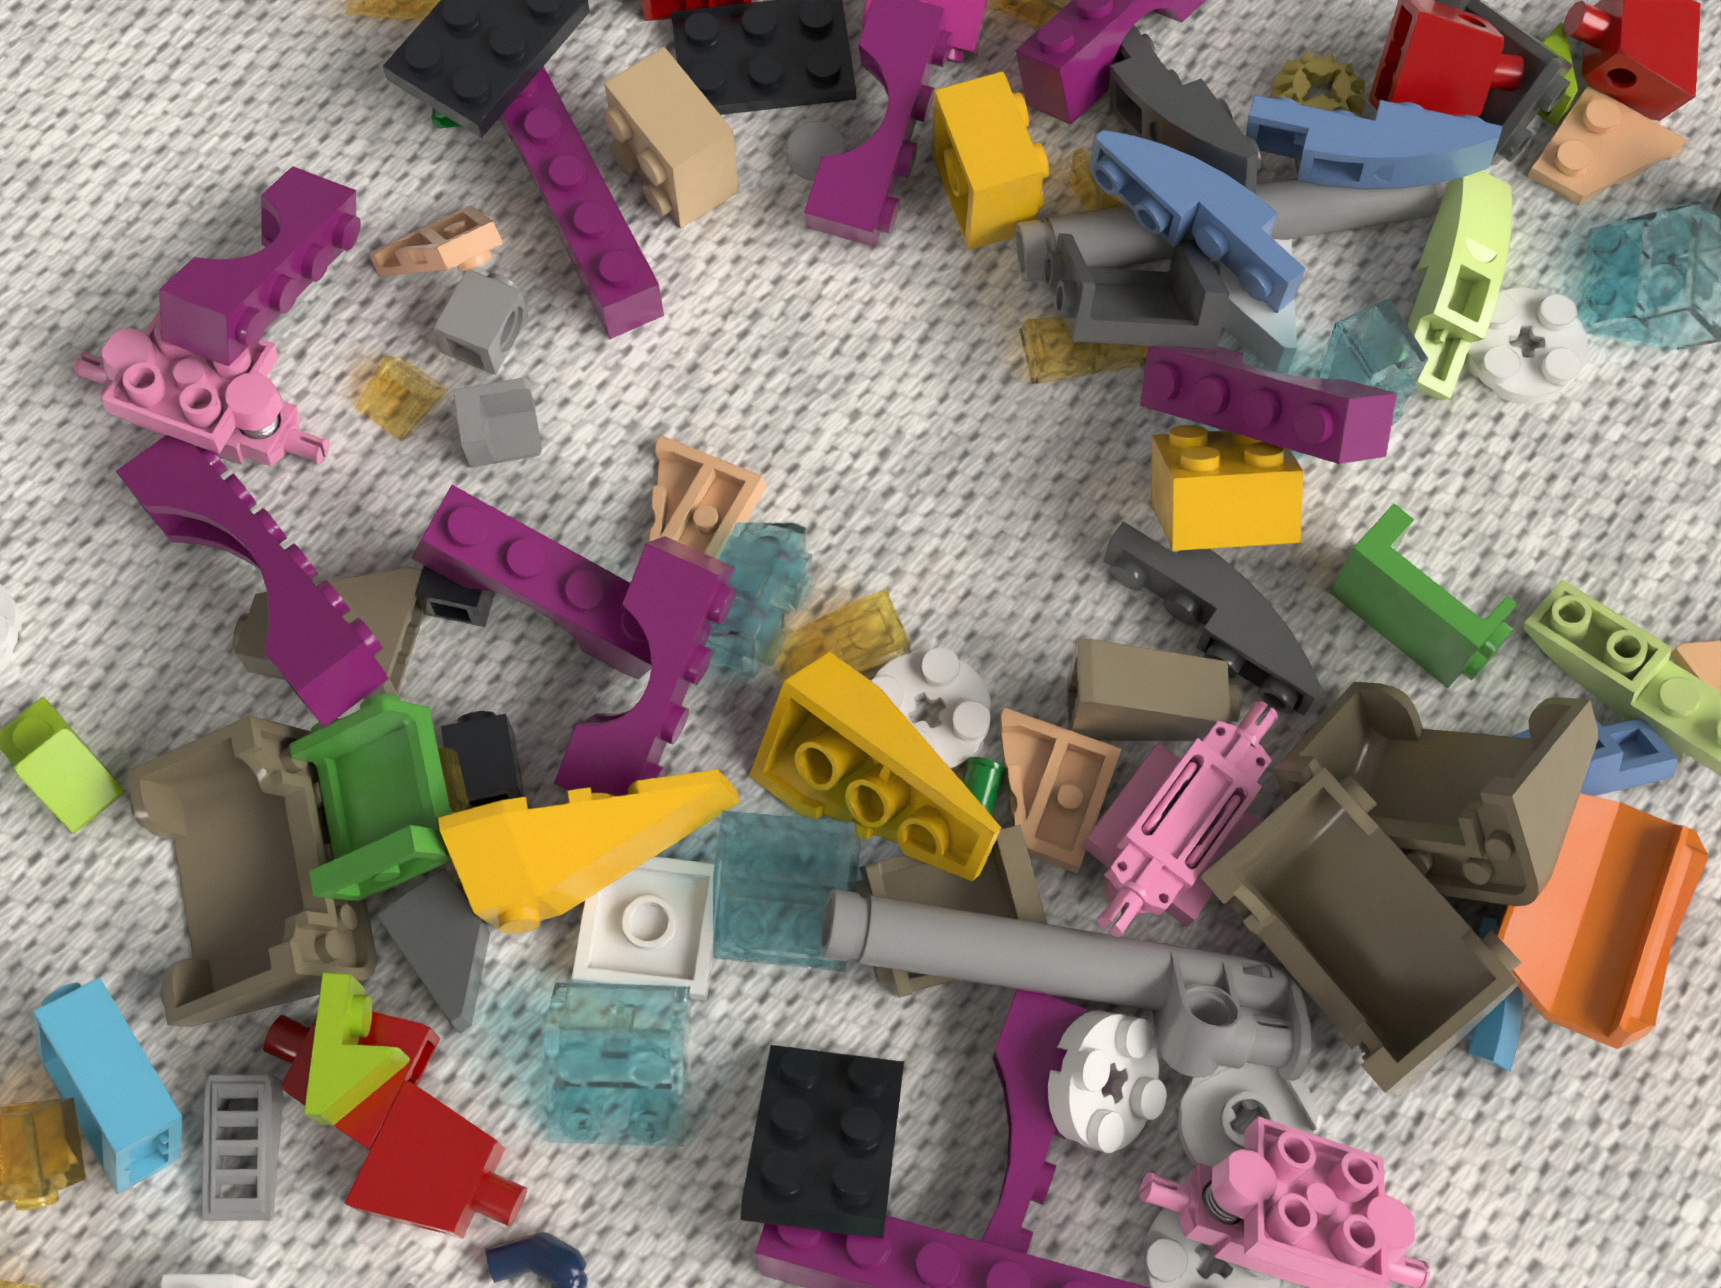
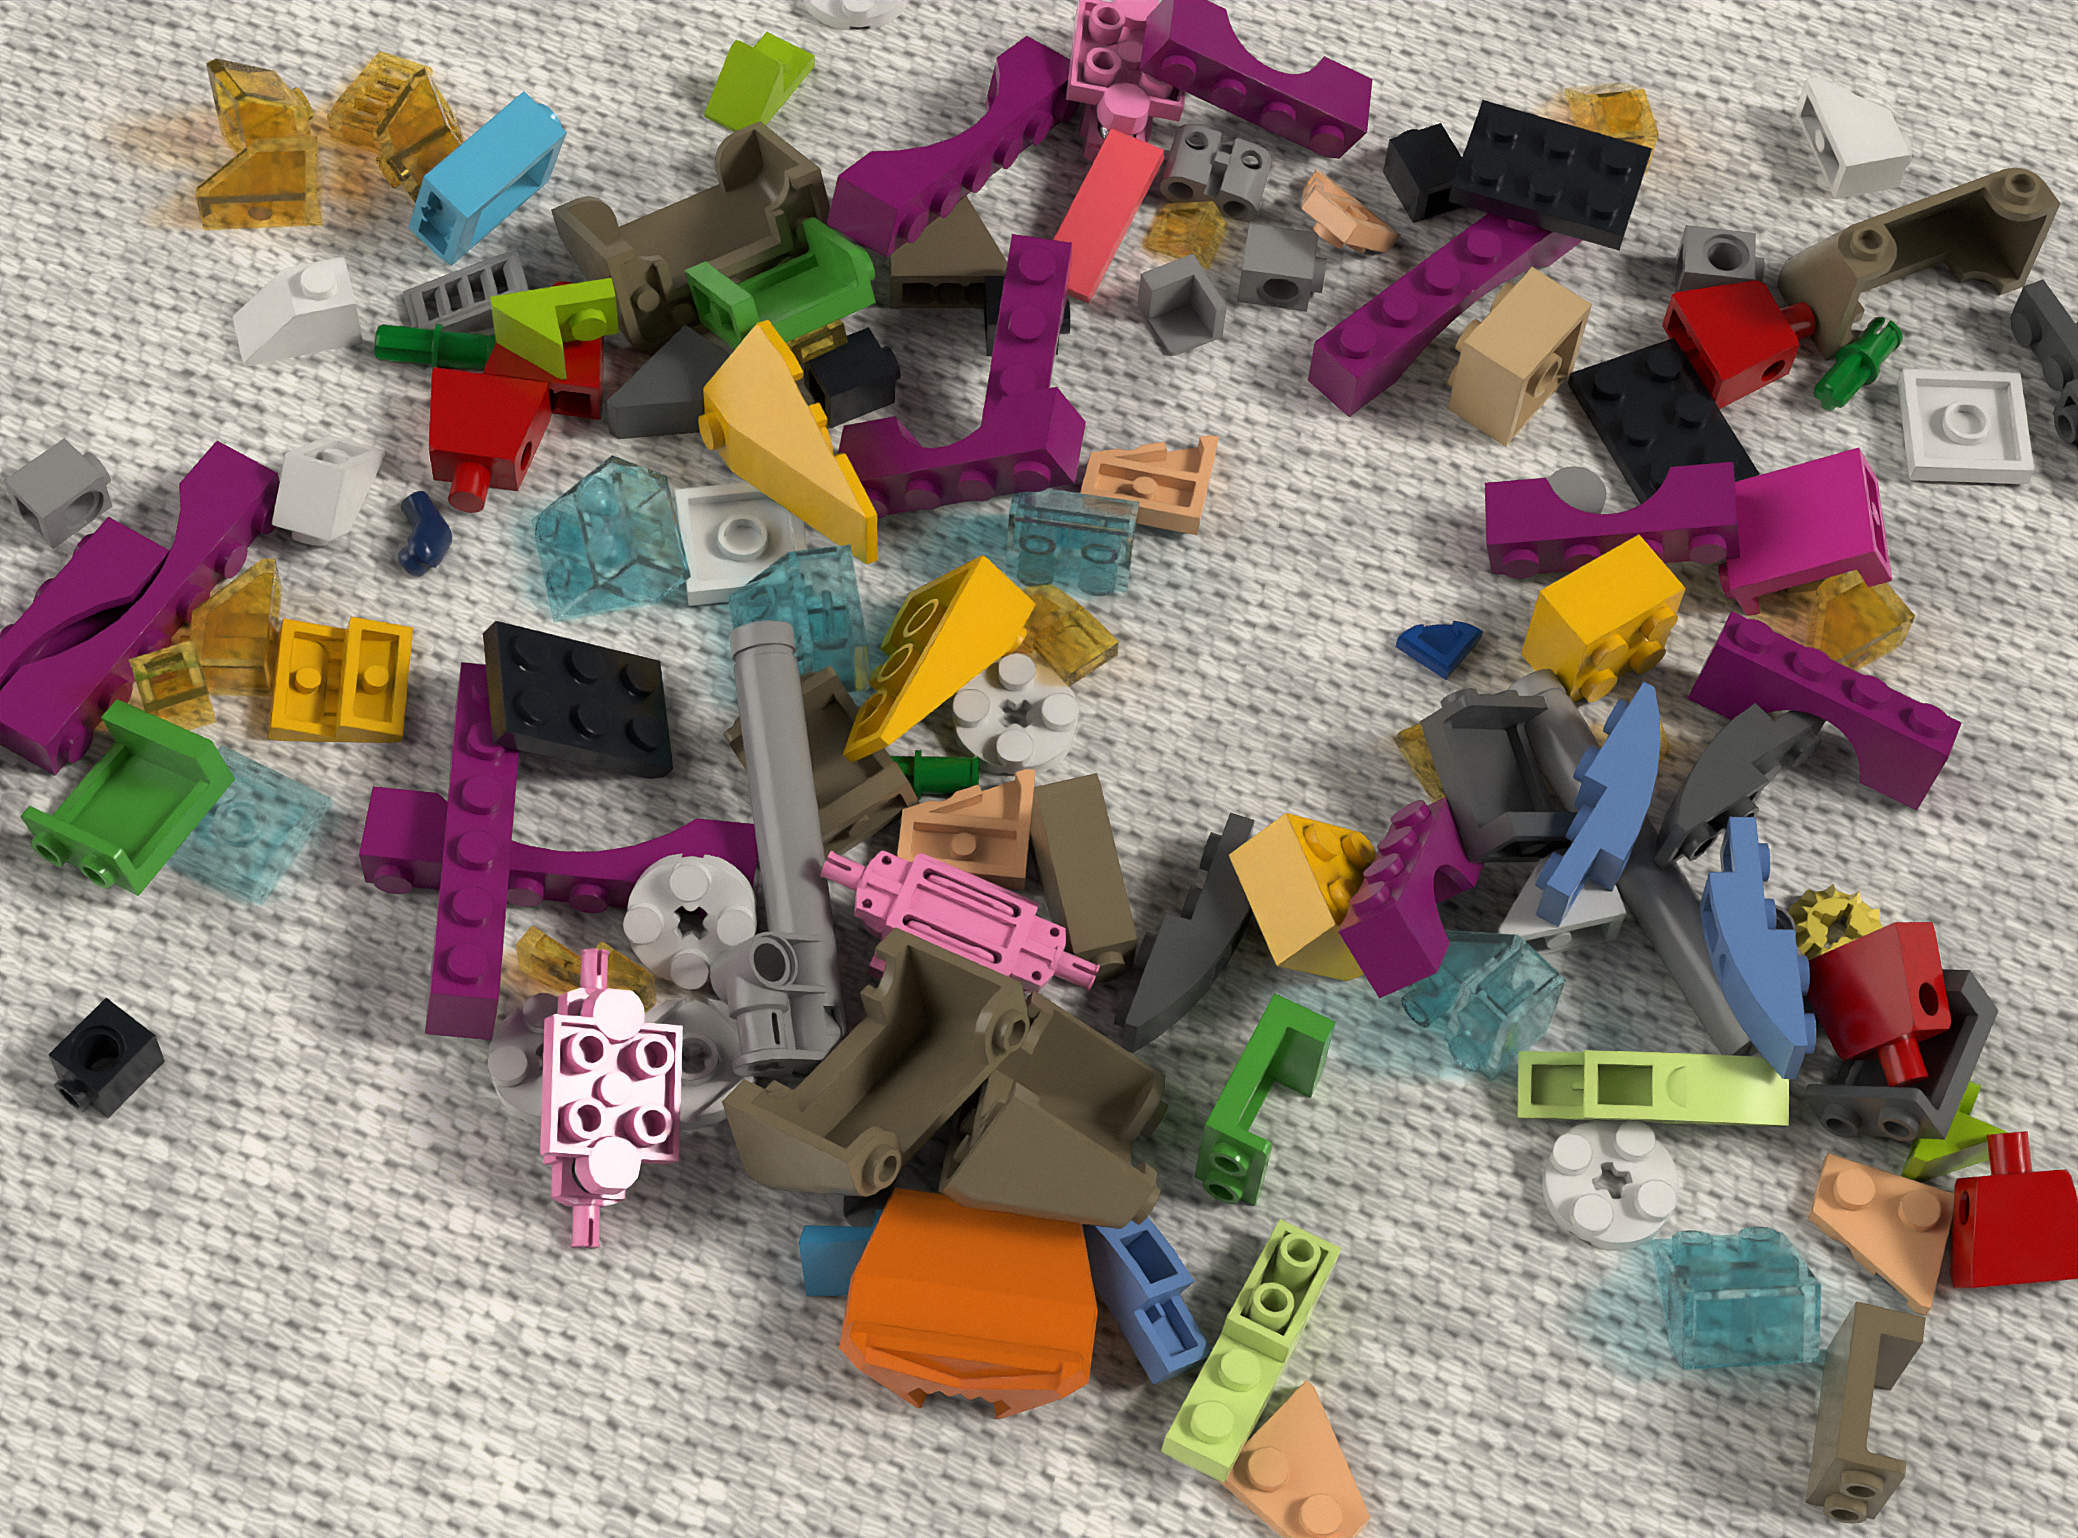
camera: 70 degrees right, 10 degrees down
none -> green axle [374,324,496,371]
none -> clear yellow slope [516,925,657,1012]
none -> coral tile [1053,128,1164,304]
none -> light grey piece [1160,124,1272,223]
none -> black brick [1383,123,1465,223]
none -> blue tile [1395,621,1483,680]

